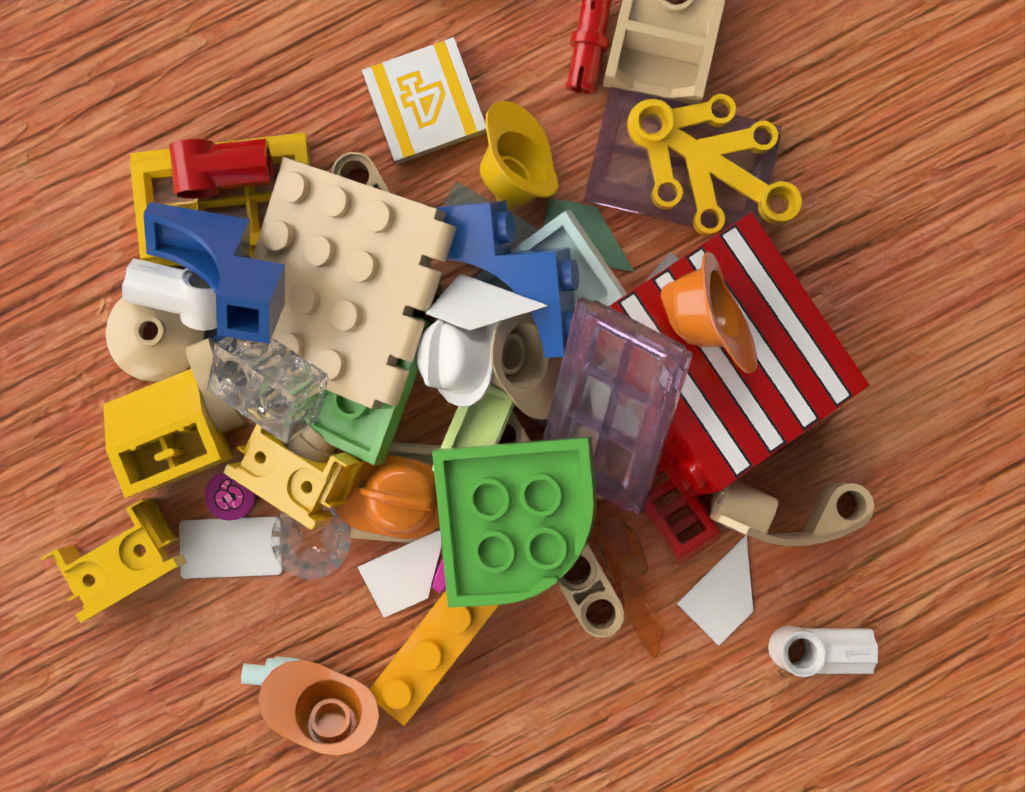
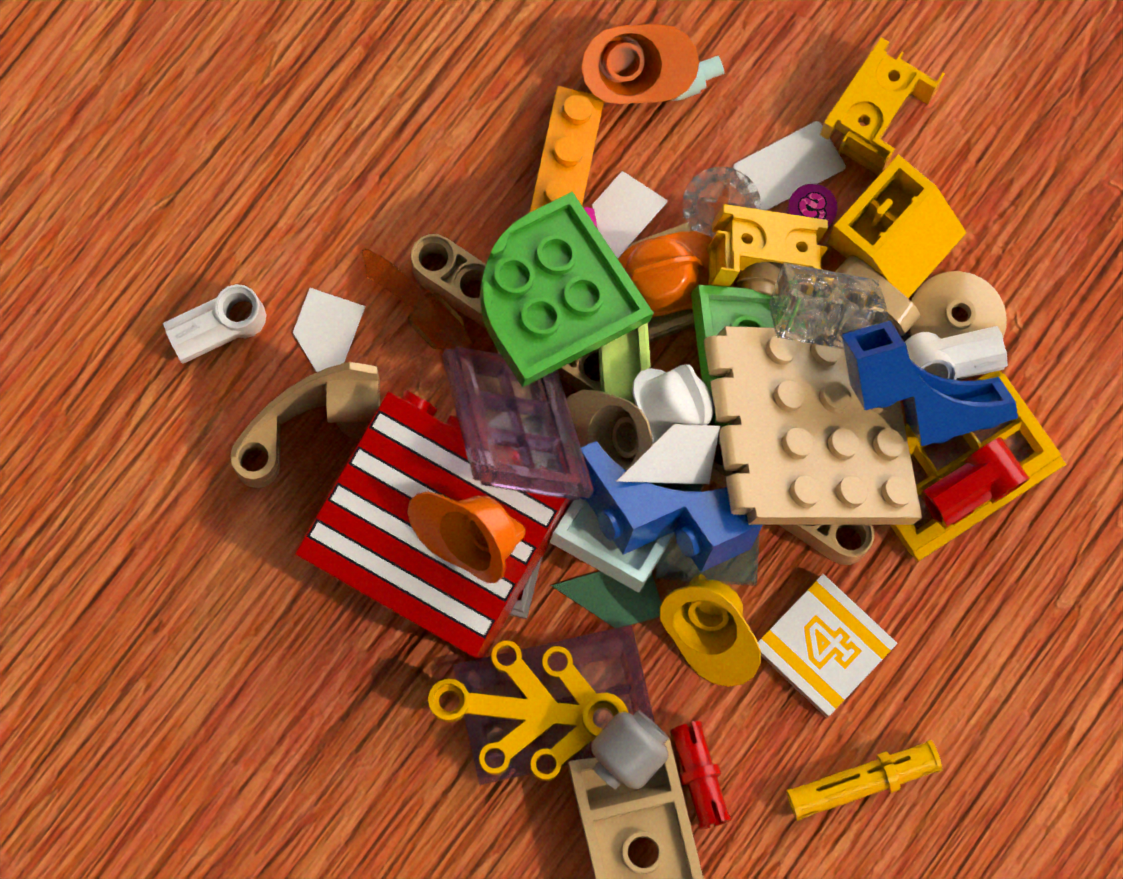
camera: 150 degrees right, 10 degrees down
red slope [623,453,721,565] -> none
none -> light grey head [591,710,669,789]

